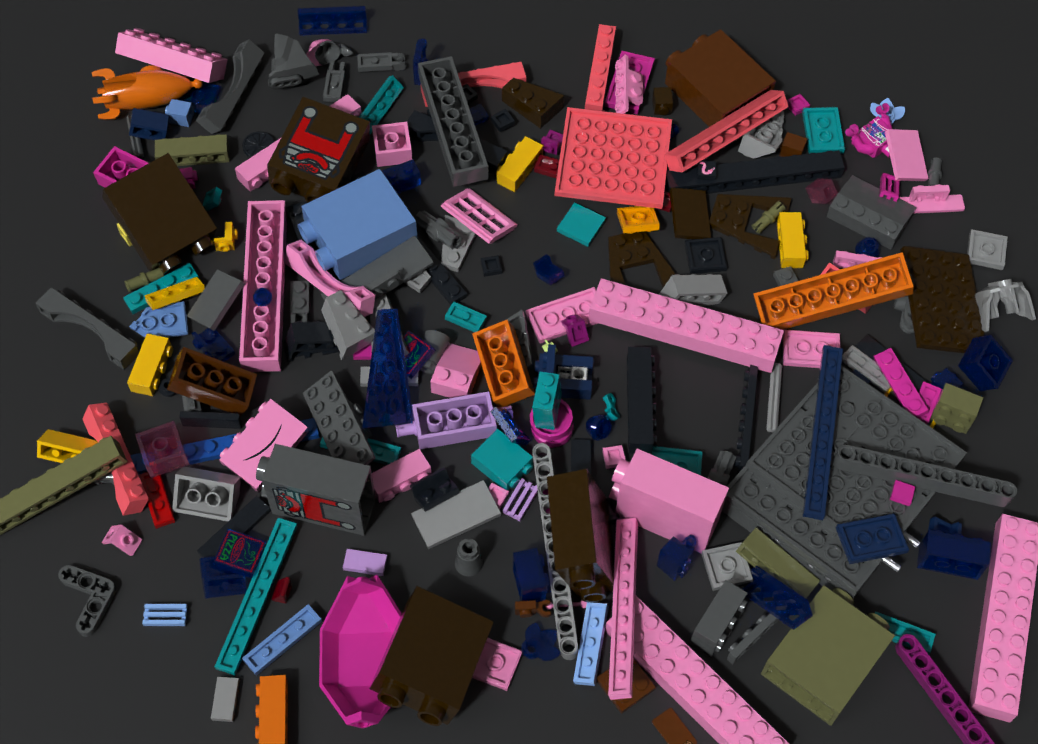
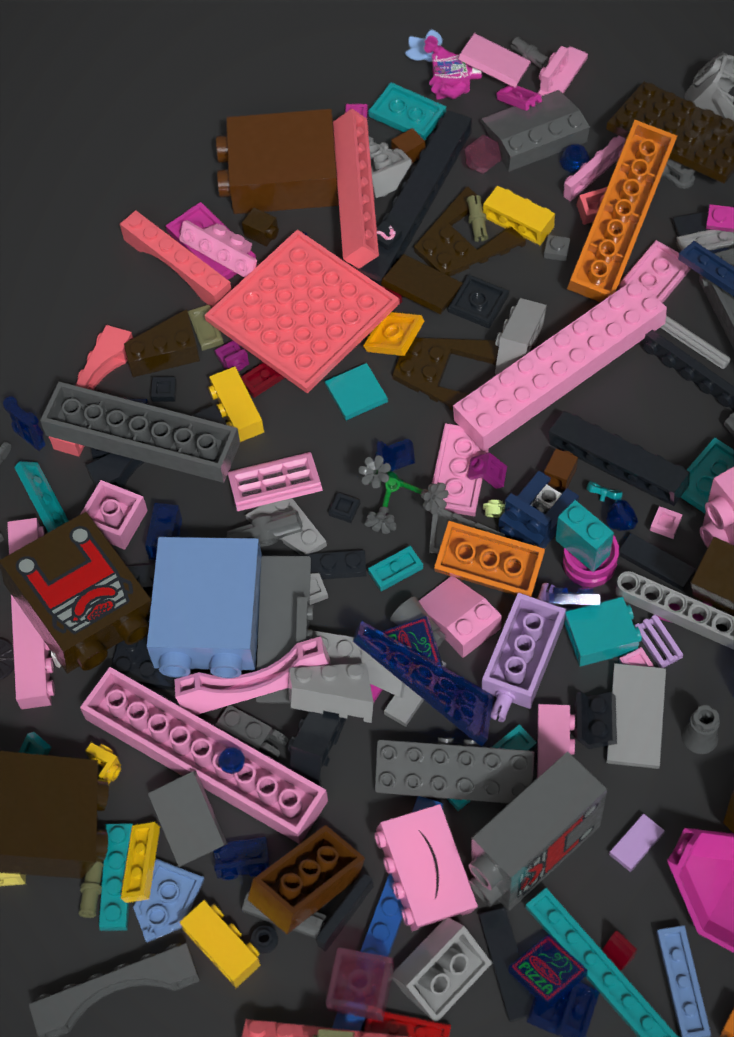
camera: 50 degrees left, 0 degrees up
light grey plate [967,229,1008,270] -> none
none -> olive tile [188,305,224,351]
none -> dark grey plant [359,455,449,534]
none -> reddish brown brick [544,449,578,491]

